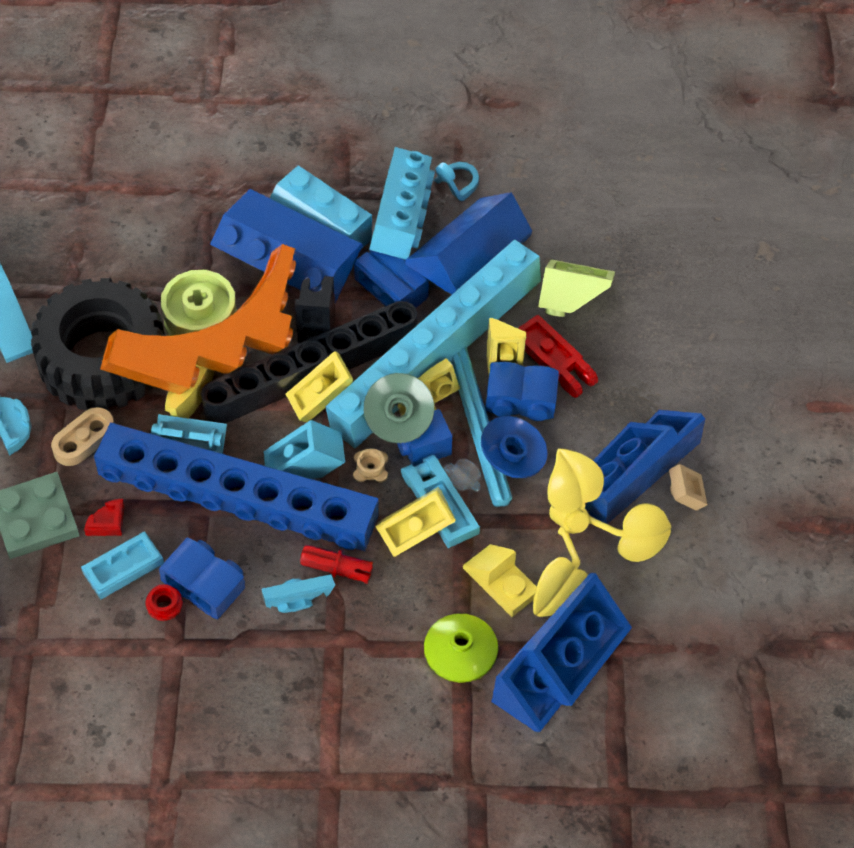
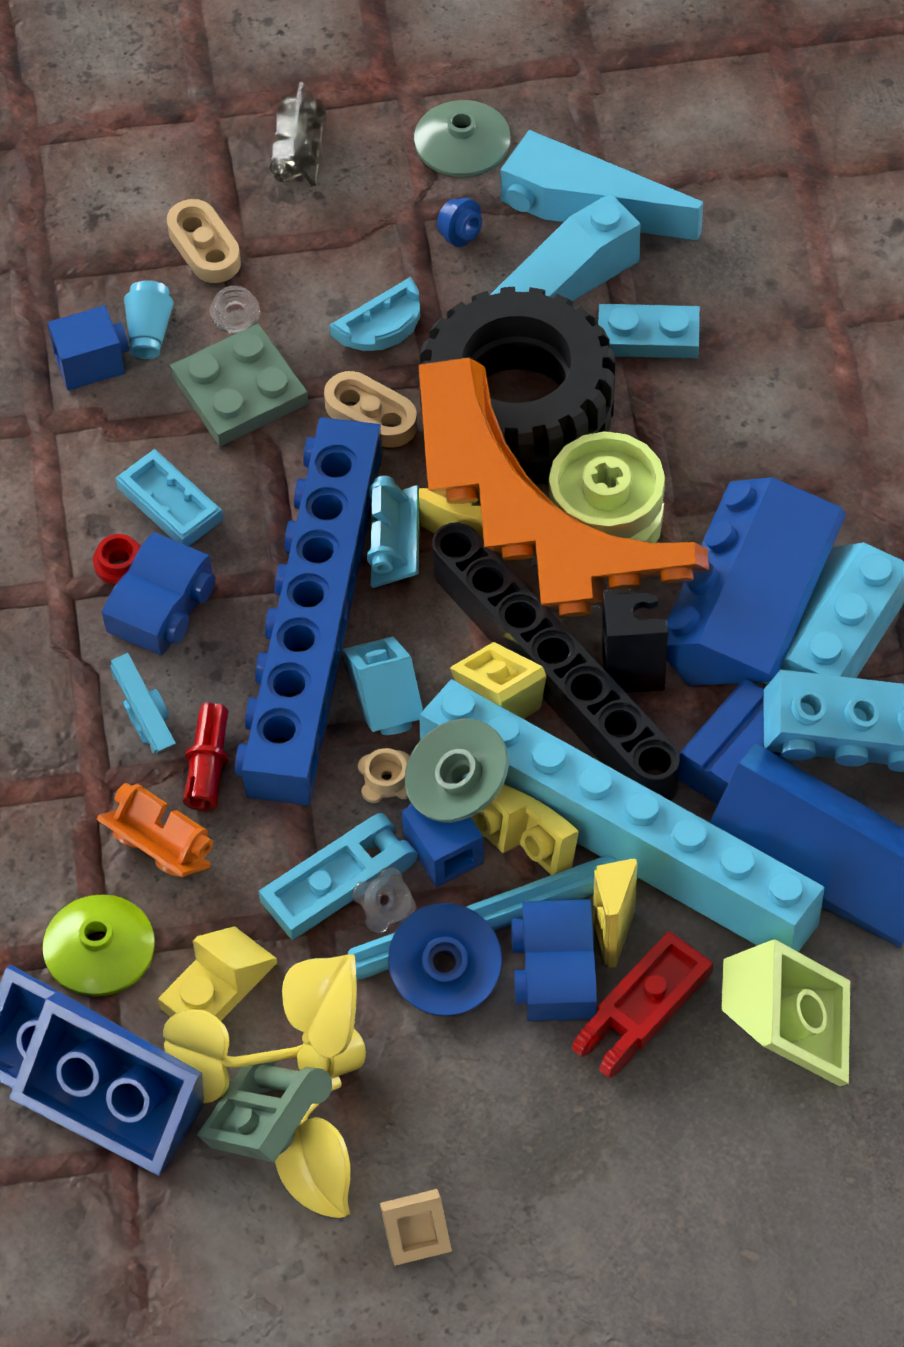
camera: 85 degrees right, 0 degrees up
red tile [84,499,124,536] -> none
light yellow slope [375,487,456,557] -> none
blue slope [585,410,705,524] -> none
none -> orange hinge [96,783,214,877]
none -> sand green plate [197,1062,332,1163]
none -> medium azure plate [598,304,700,359]

